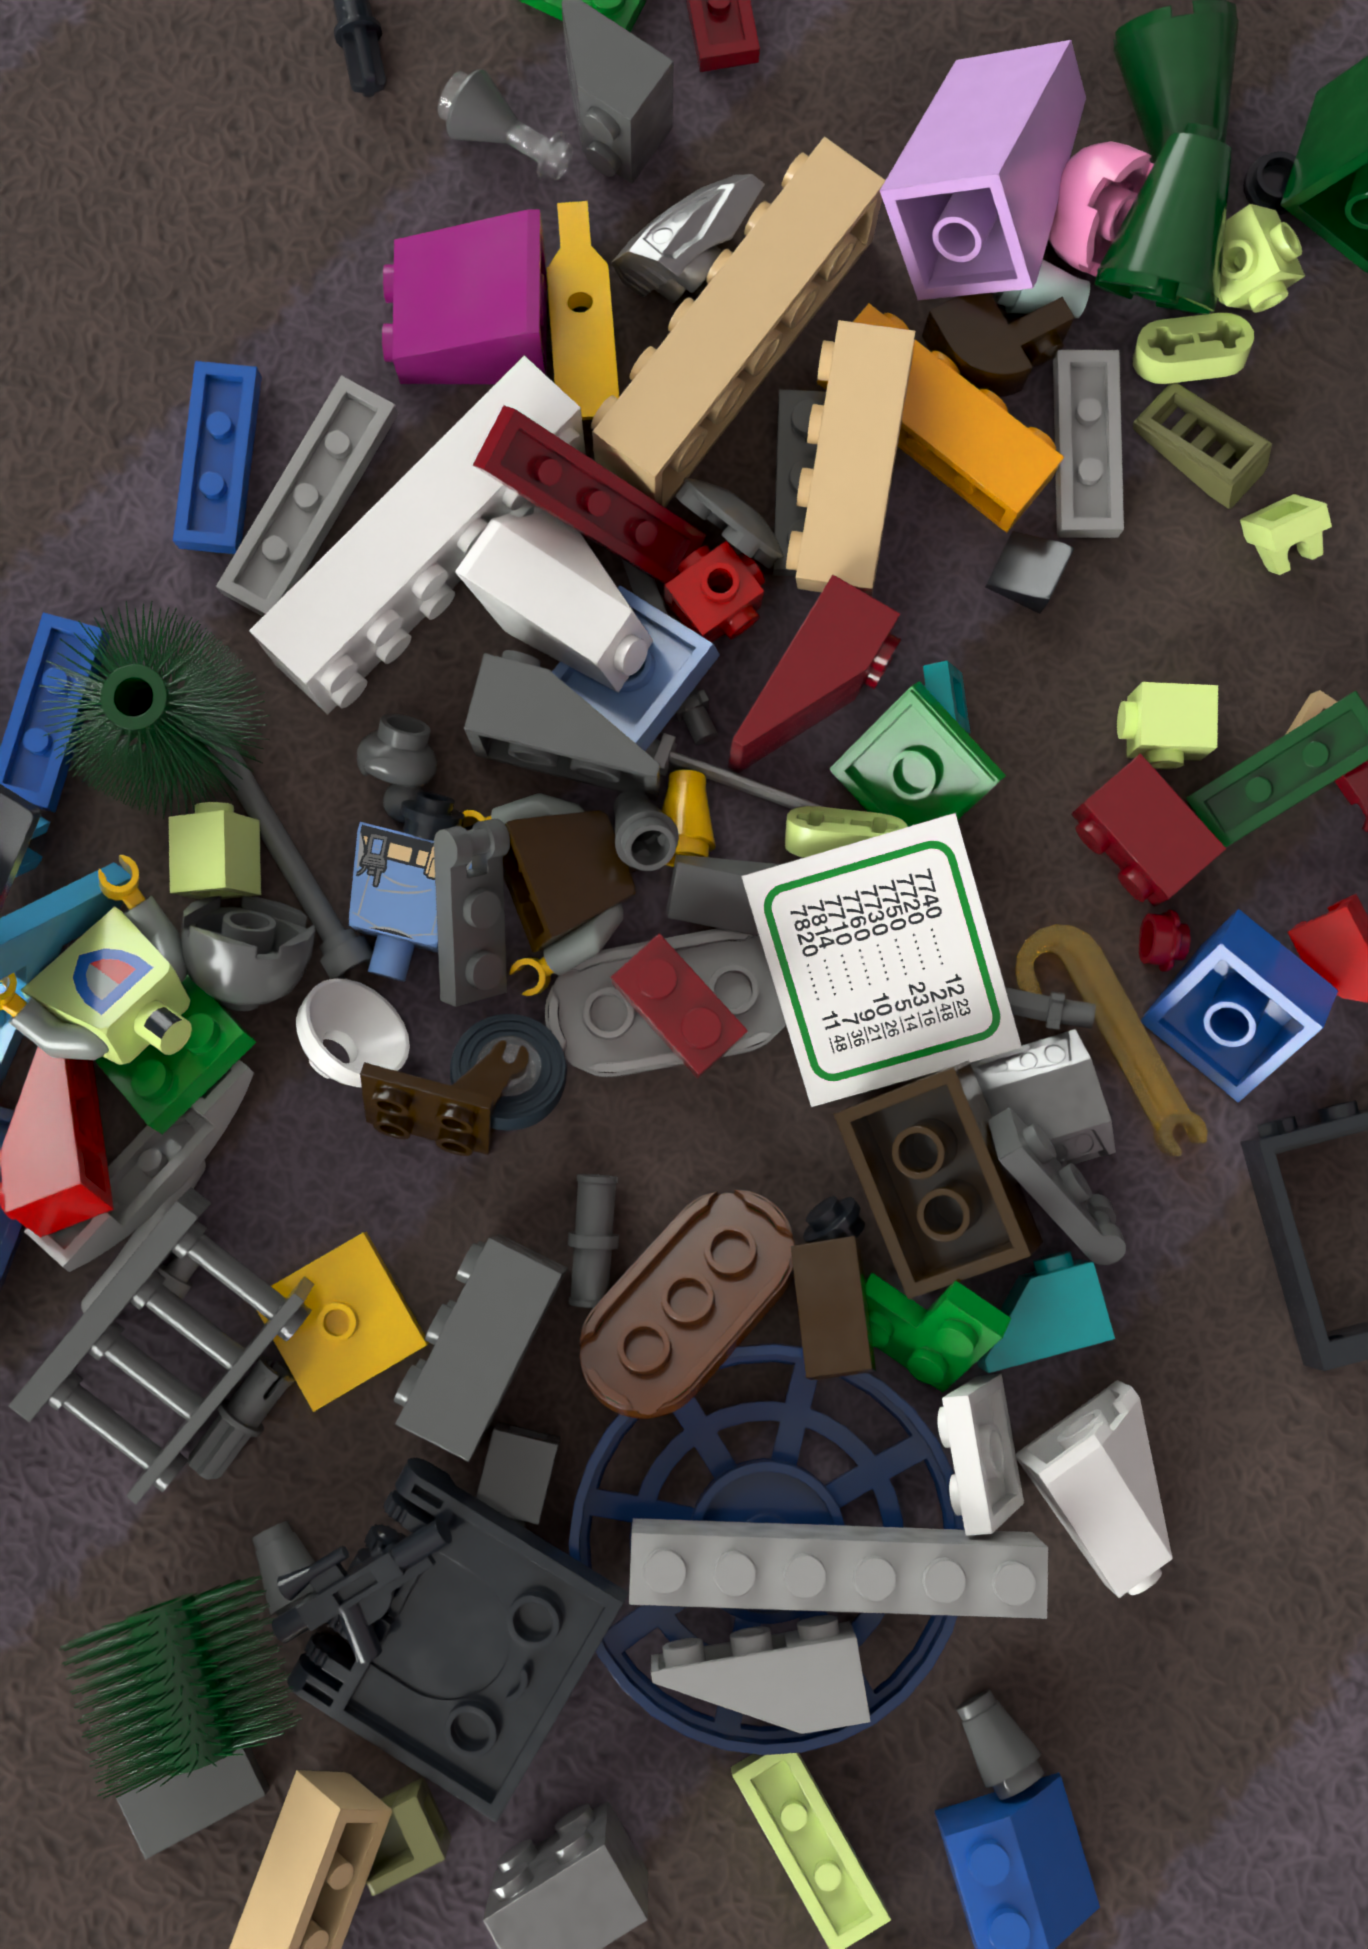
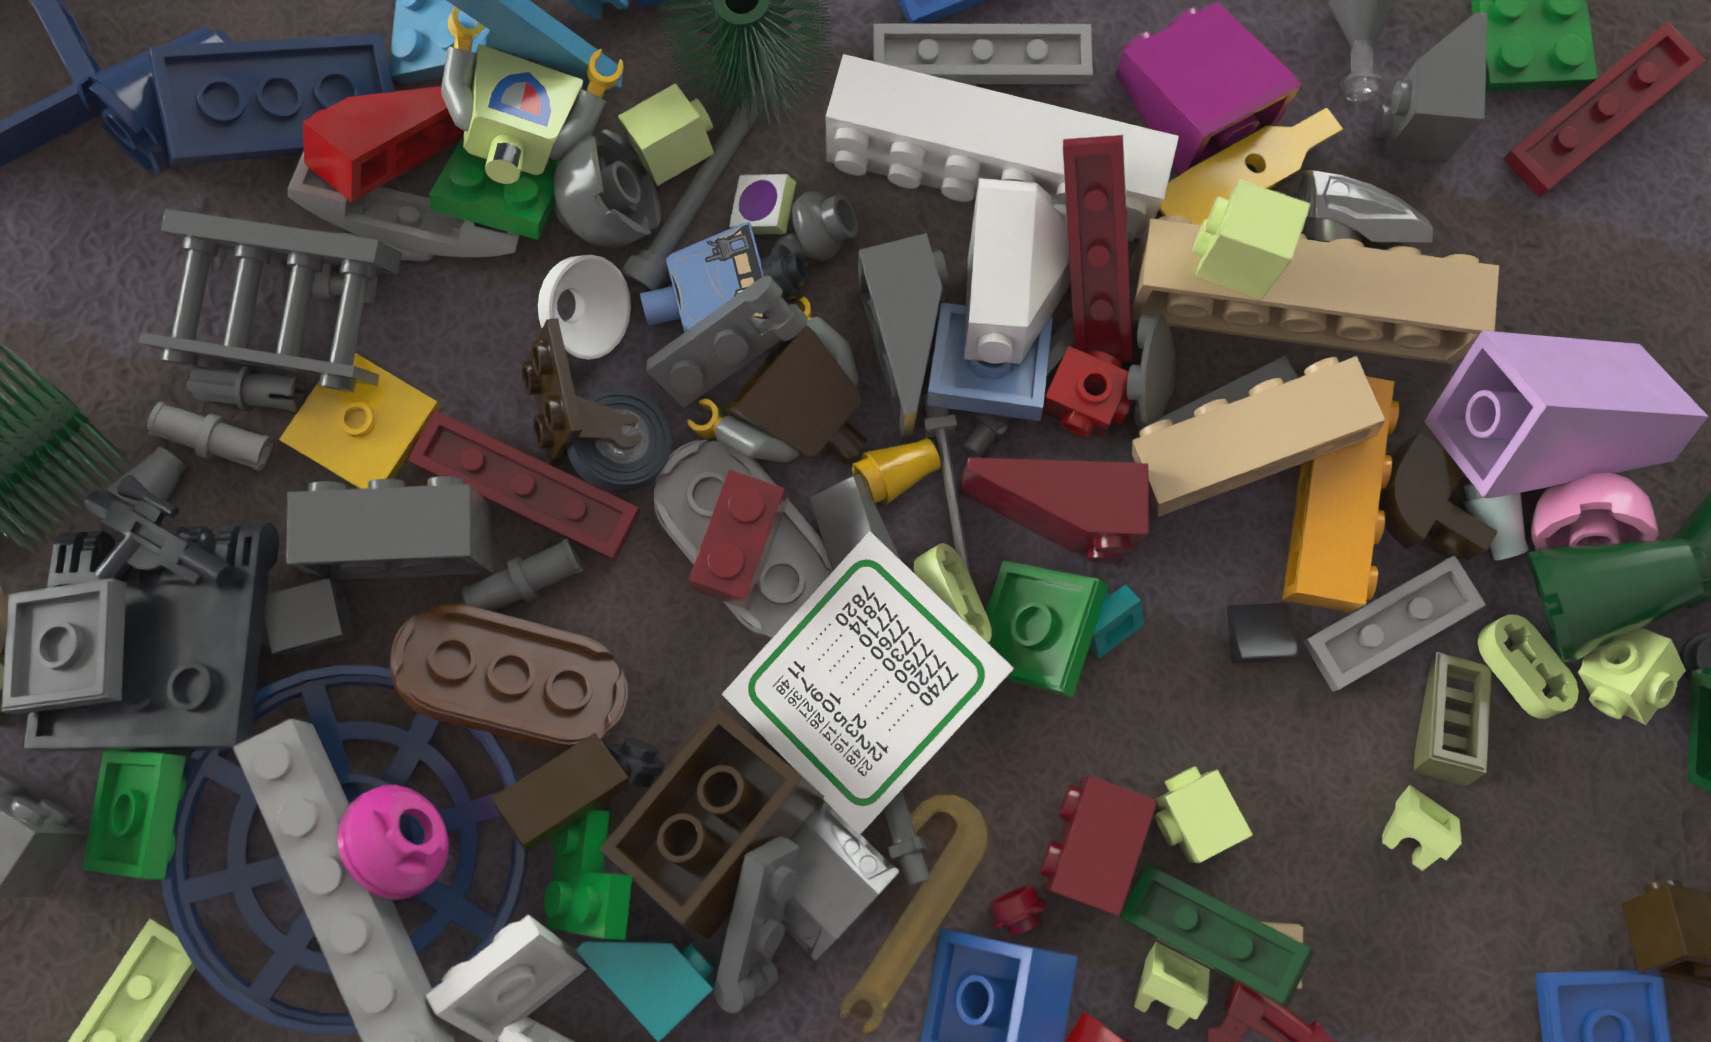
camera: 65 degrees right, 5 degrees down
dark grey cone [613,789,679,871] -> none
light grey slope [651,1615,871,1734] -> none
none -> dark grey plate [1,578,126,715]
none -> green plate [82,751,186,880]
none -> light grey pin [147,401,273,471]
none -> dark pink piece [337,785,449,900]
none -> dark red plate [408,410,641,562]
none -> tile [729,174,796,234]
none -> yellowish green tile [1134,942,1210,1030]
none -> yellowish green brick [1192,179,1310,300]

